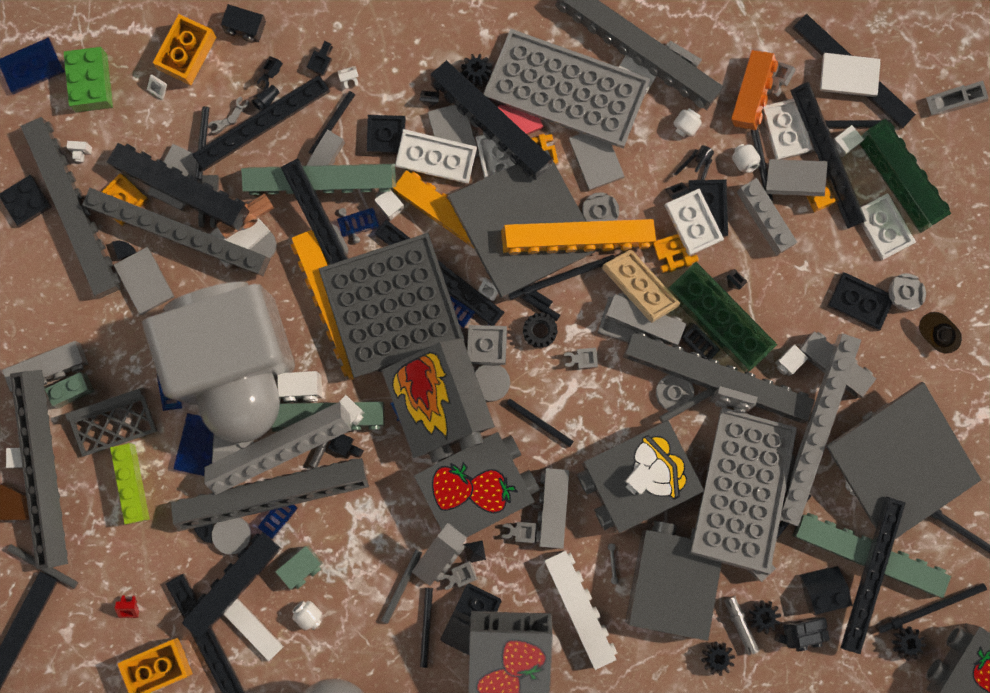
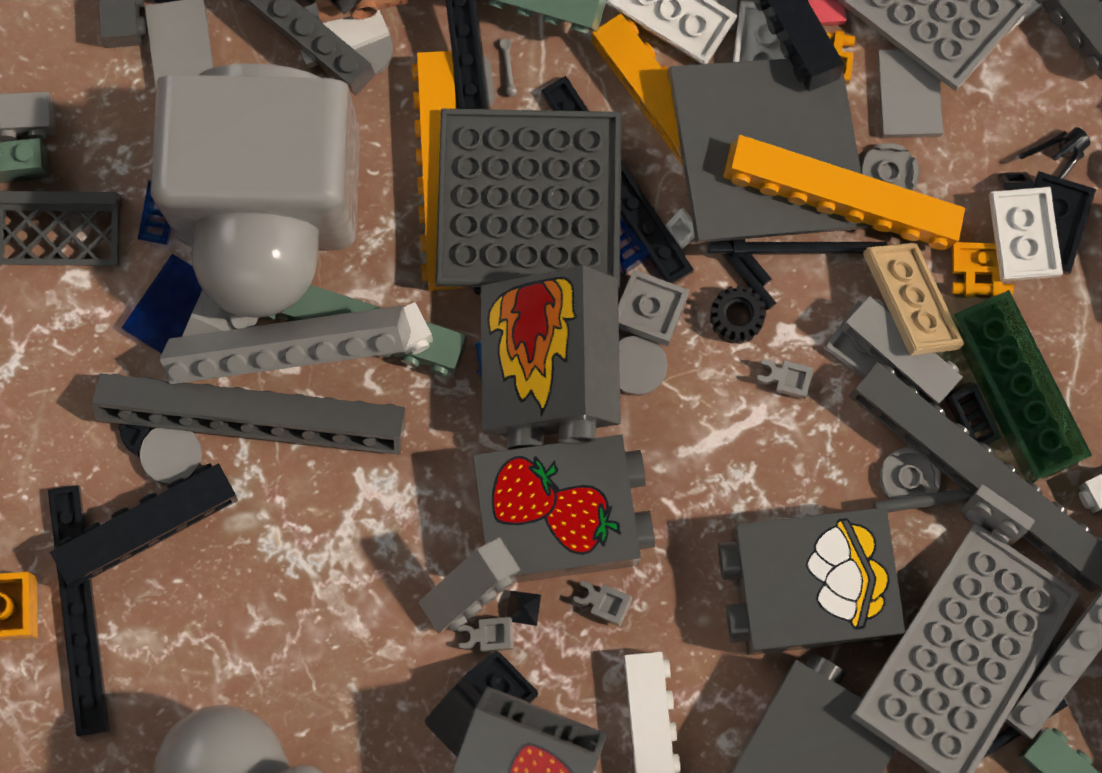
camera: 20 degrees right, 5 degrees down
lime brick [110,443,150,524] -> none
white tile [224,599,284,661] -> none
clear blue slope [257,505,298,539] -> none
sand green brick [276,545,323,590] -> none
white brick [277,371,322,403] -> none
white head [292,601,322,630] -> none
flat silver pin [309,441,328,467] -> none
black plate [328,434,364,457] -> none
clear blue slope [337,207,380,237] -> none
white brick [375,191,405,221] -> none
dark grey bar [381,550,422,624] -> none
black bar [420,588,433,668] -> none
black bar [506,399,574,447] -> none
light grey brick [536,468,569,549] -> none
light grey hinge [607,543,619,585] -> none
white brick [624,463,657,495] -> none
white head [673,108,702,137] -> none
black slope [726,269,747,290] -> none

